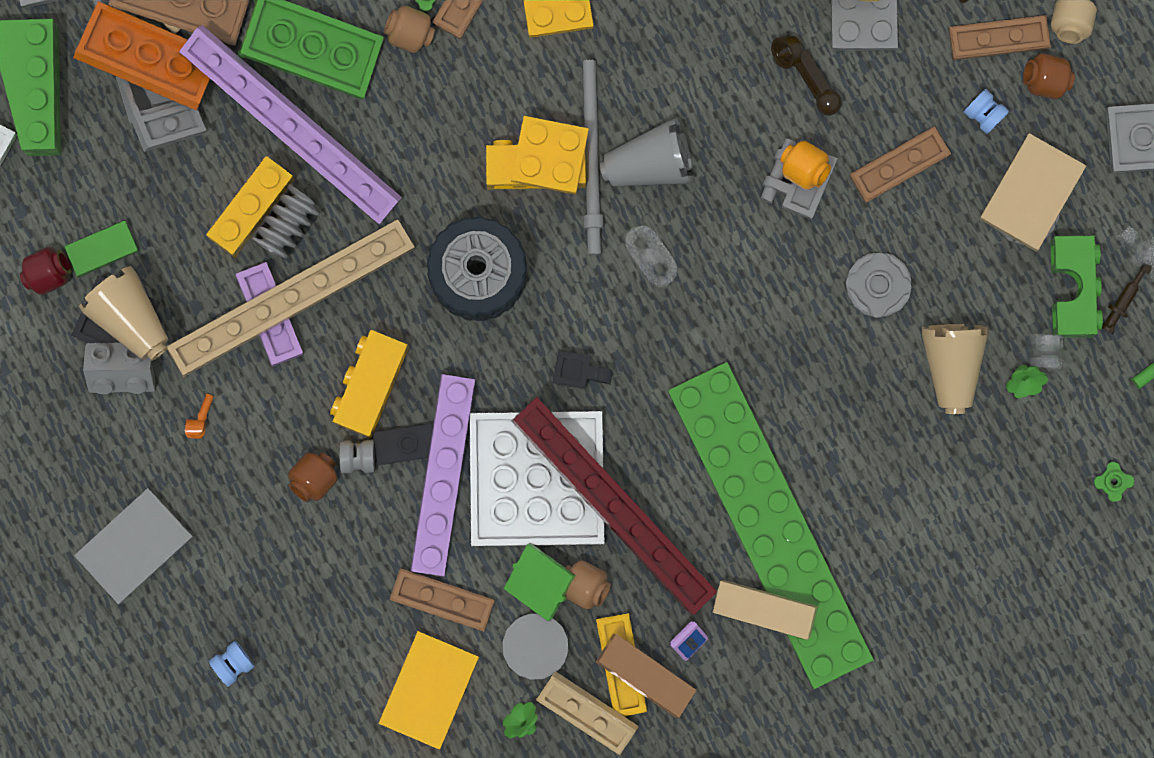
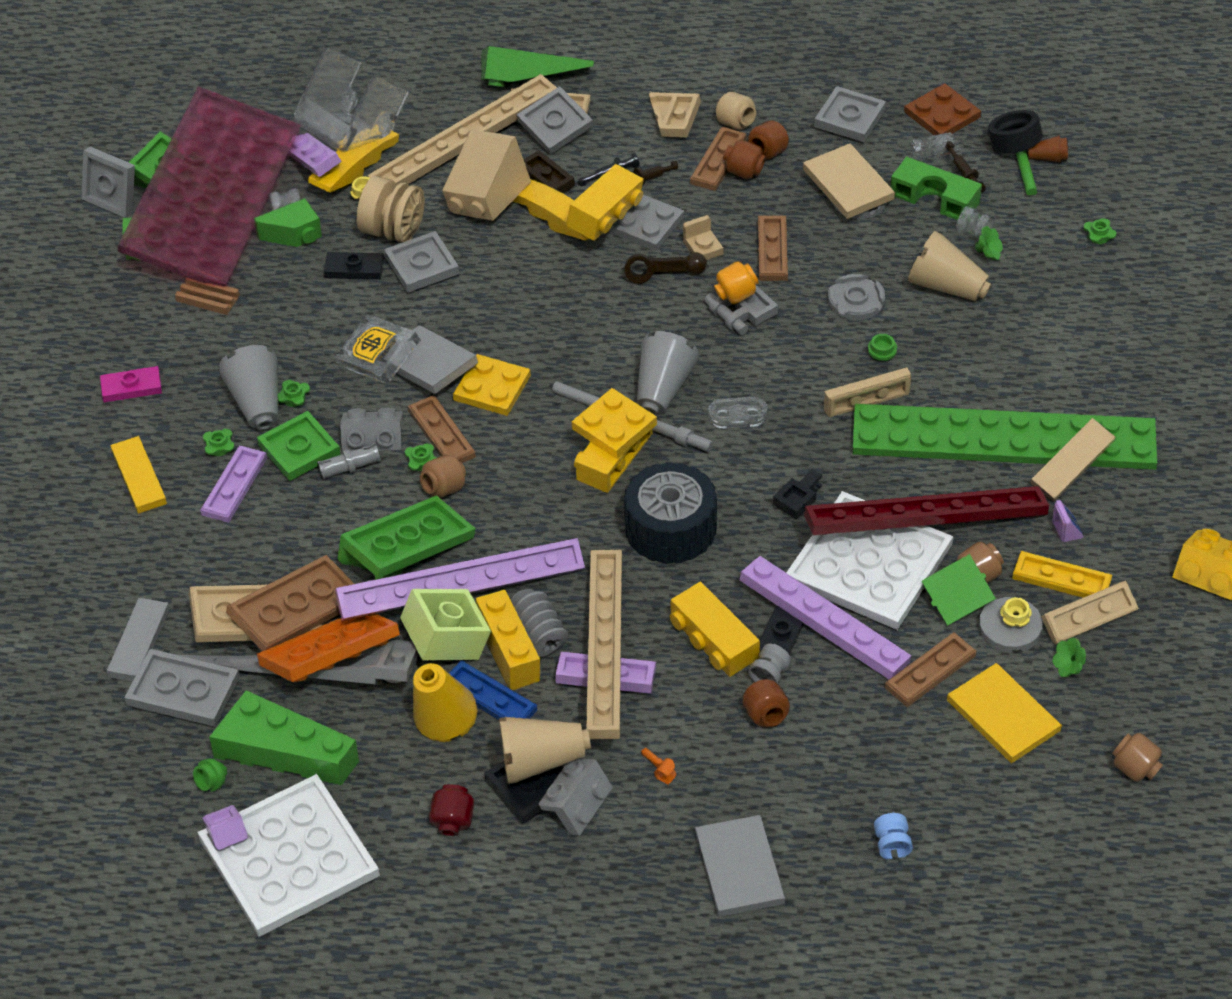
camera: 55 degrees left, 35 degrees down
bright green tile [64,221,139,278] -> none
medium nougat tile [596,634,696,718] -> none
light blue wheel [963,89,1010,135] -> none
none -> yellowish green brick [400,589,491,661]
none -> yellow cone [413,663,478,742]
none -> blue tile [449,660,537,720]
none -> tan bracket [683,215,723,260]
none -> dark orange head [723,139,766,180]
none -> tan tile [824,367,911,417]
none -> bright green plate [868,334,897,361]
none -> light yellow plate [1000,597,1032,627]

